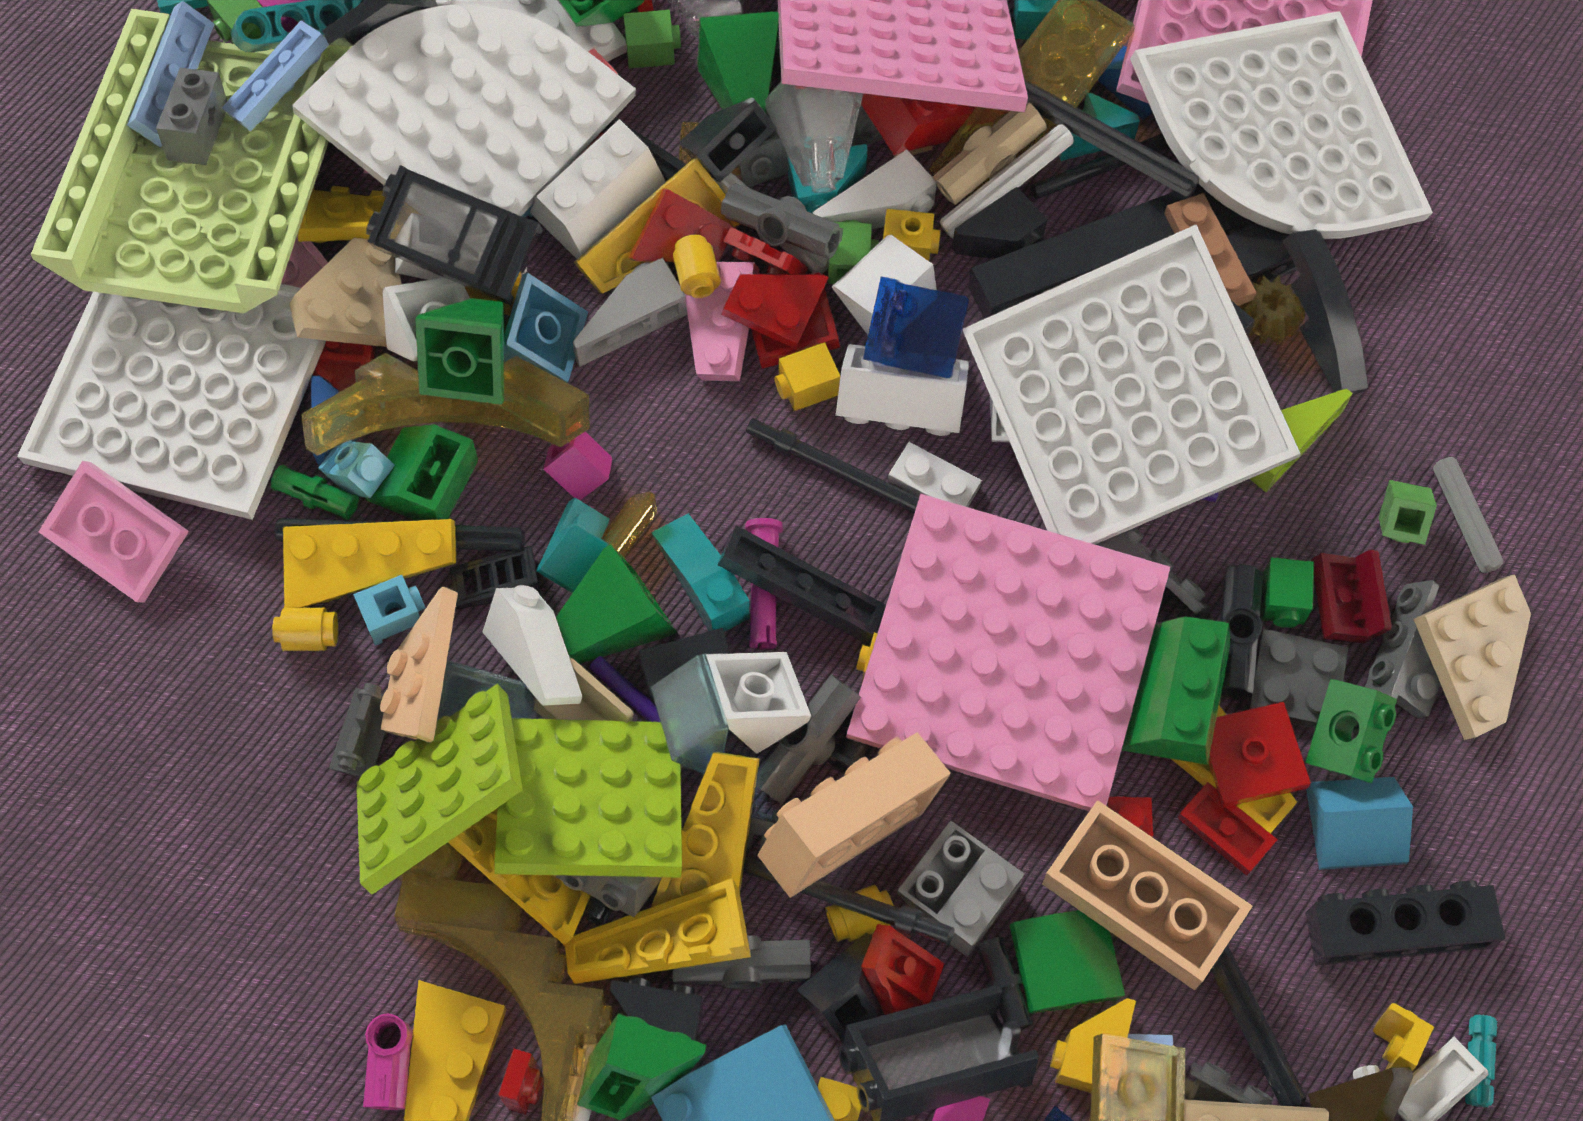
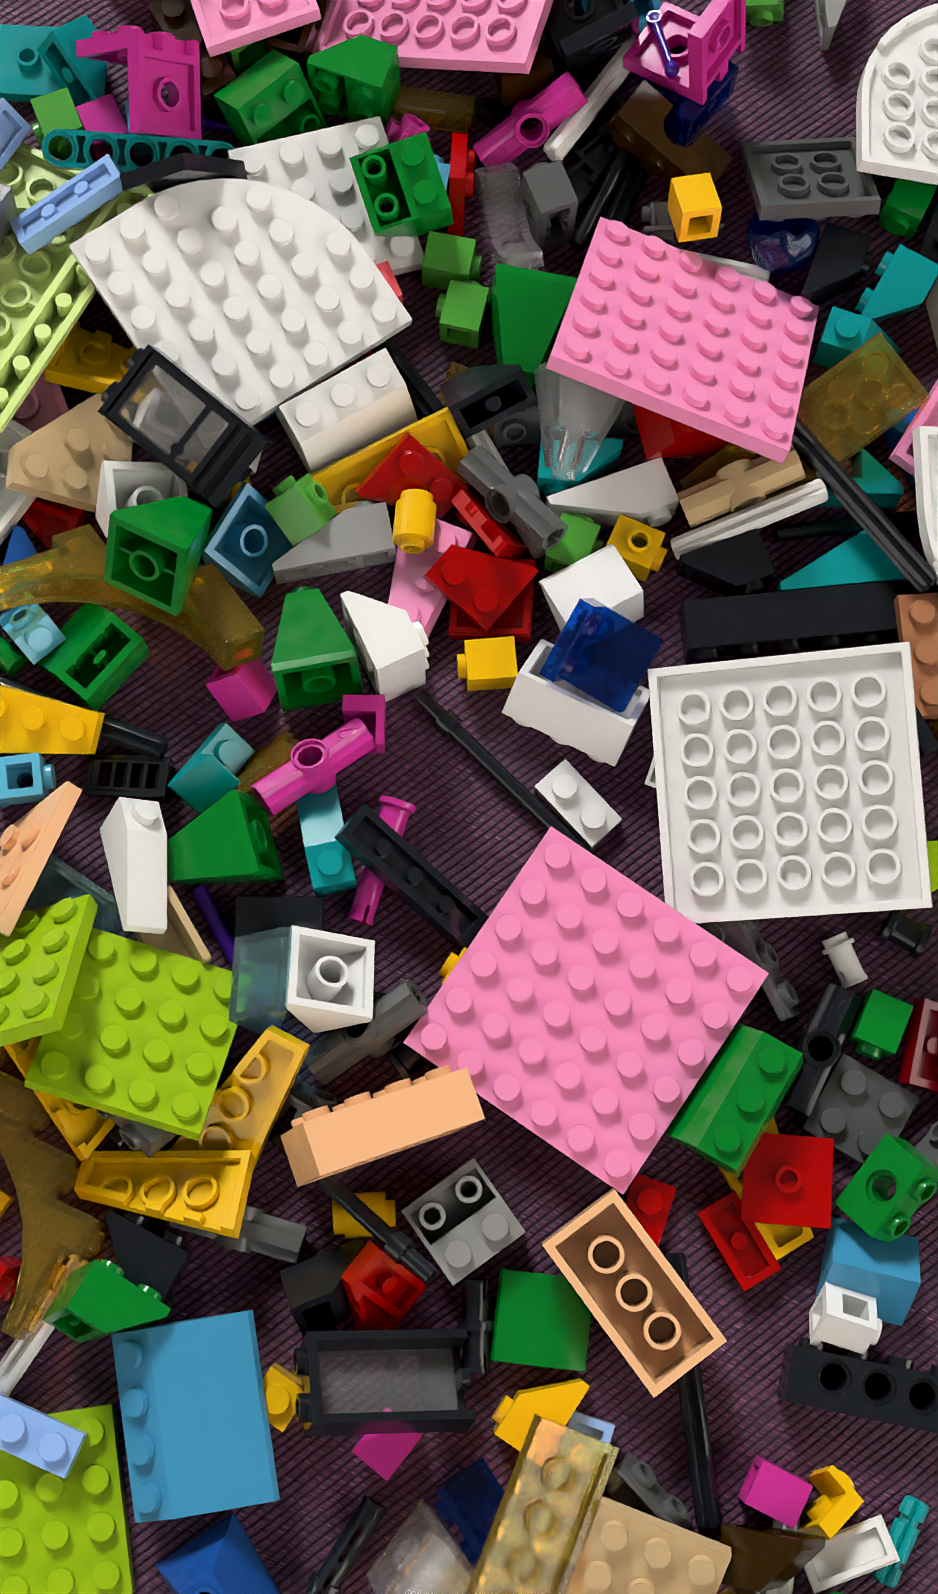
camera: 15 degrees right, 10 degrees up
none -> dark pink piece [250,717,376,816]
none -> bright green brick [264,473,337,546]
none -> green slope [271,586,363,712]
none -> white slope [340,591,430,702]
none -> dark pink panel [342,694,386,754]
none -> bright green brick [435,279,489,349]
none -> dark pink panel [737,1454,813,1528]
none -> teal slope [775,530,904,592]
none -> white brick [809,1282,882,1355]
none -> white pin [822,931,868,988]
none -> black bush [876,910,933,959]

